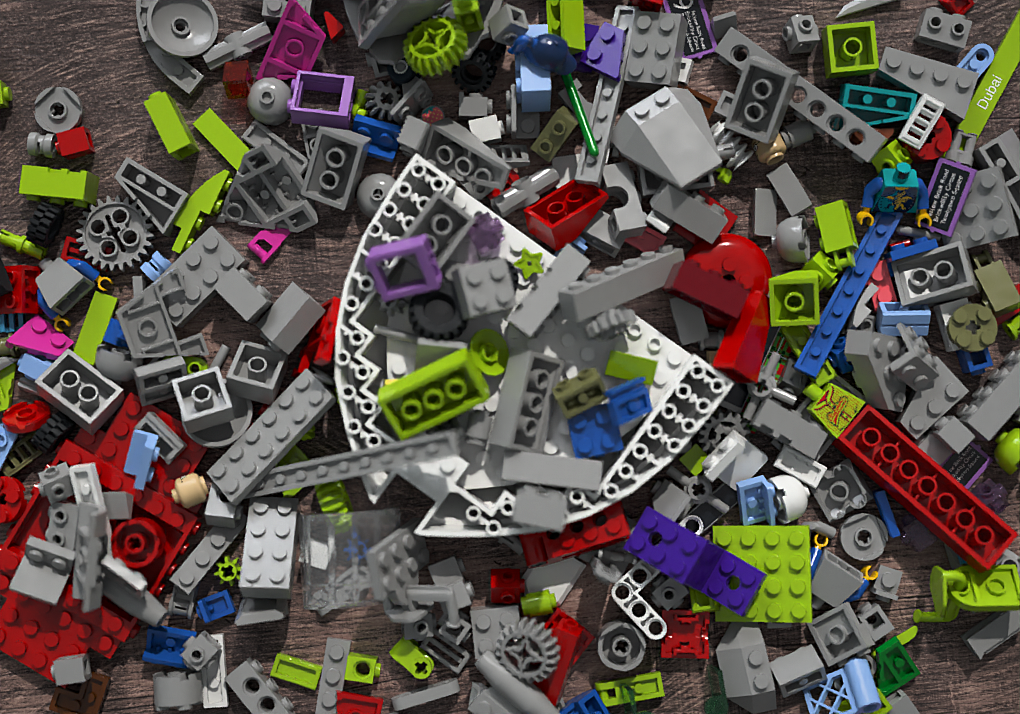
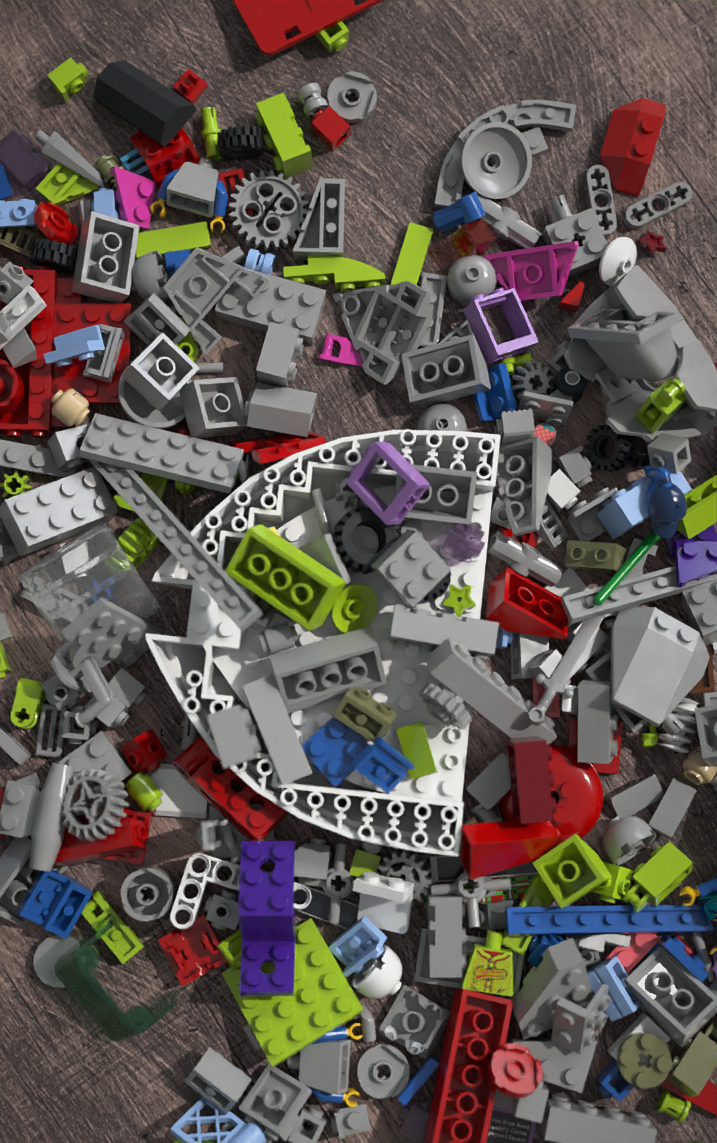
camera: 60 degrees right, 5 degrees down
lime brick [144,91,200,161] -> none
lime gear [403,15,469,78] -> none
light grey wedge [715,622,777,714] -> none
white plate [773,444,827,489] -> none
none -> blue piece [433,191,486,232]
none -> tile [488,1043,543,1098]
none -> light grey sword [529,614,606,726]

